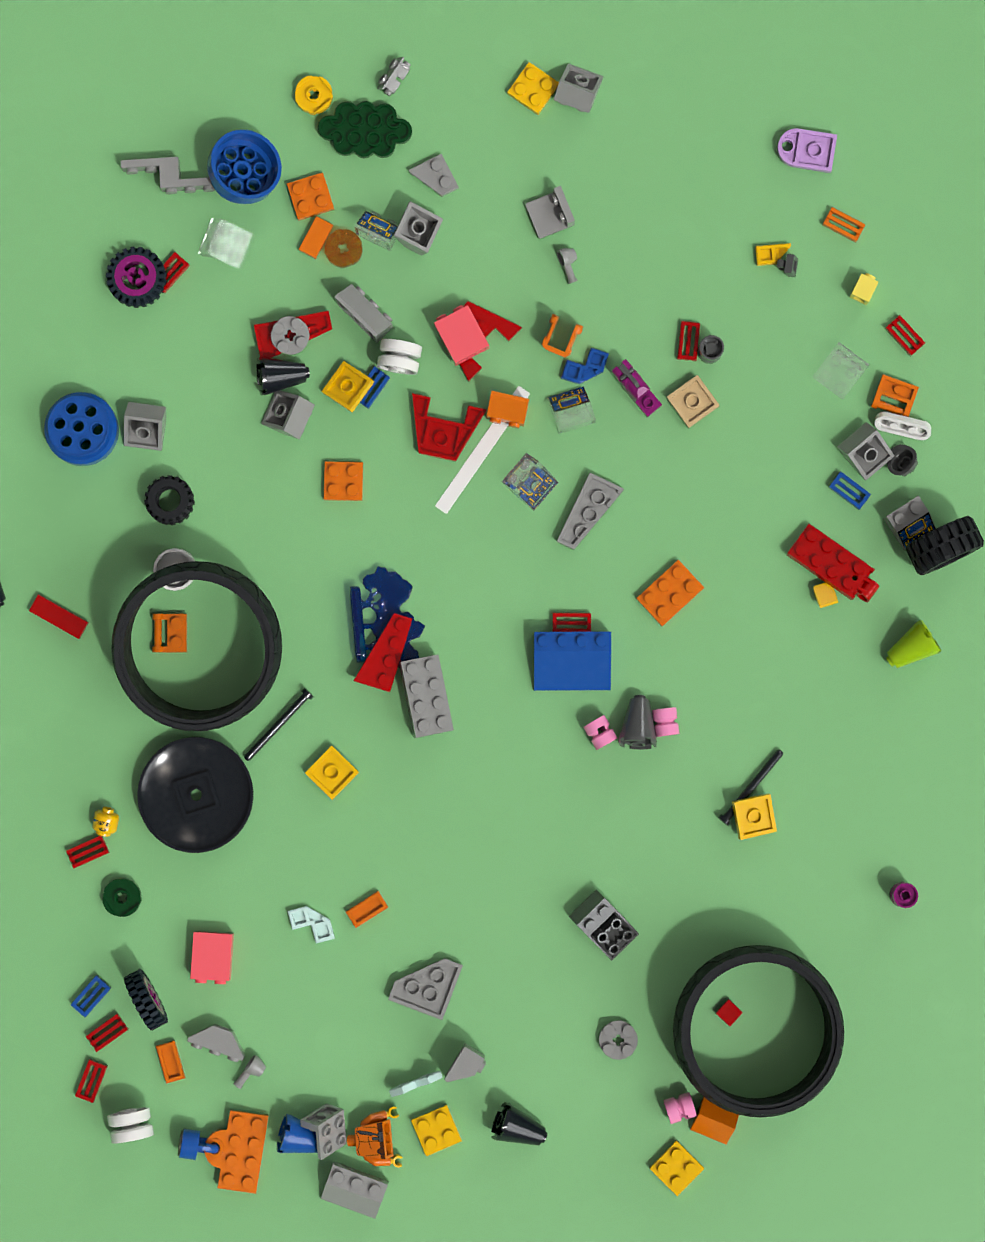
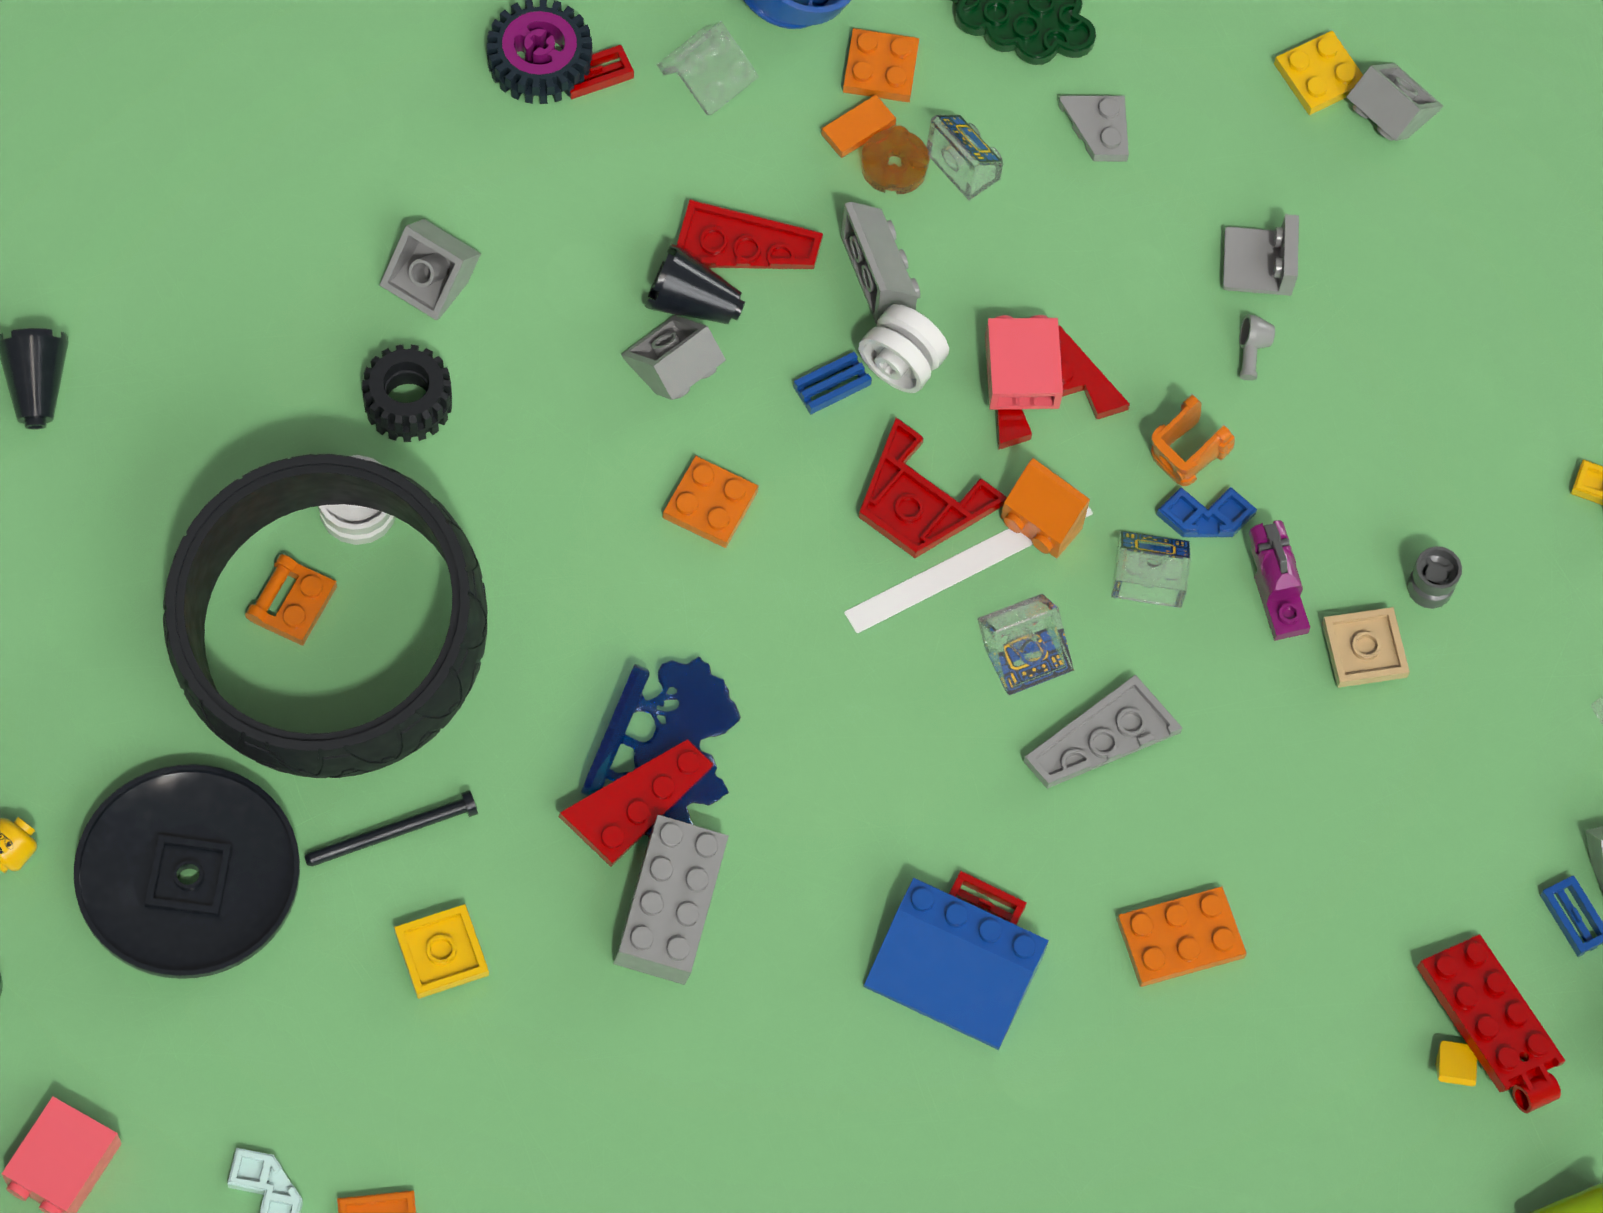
camera: 20 degrees right, 20 degrees down
red tile [29,594,89,639] -> none
blue wheel [44,392,119,466] -> none
light grey plate [271,316,310,355] -> none
yellow plate [321,361,374,413] -> none
light grey slope [394,201,443,256] -> none
bright pink wheel [583,715,618,750] -> none
dark grey cone [618,695,657,750] -> none
bright pink wheel [652,707,680,737] -> none
red tile [677,321,700,362] -> none

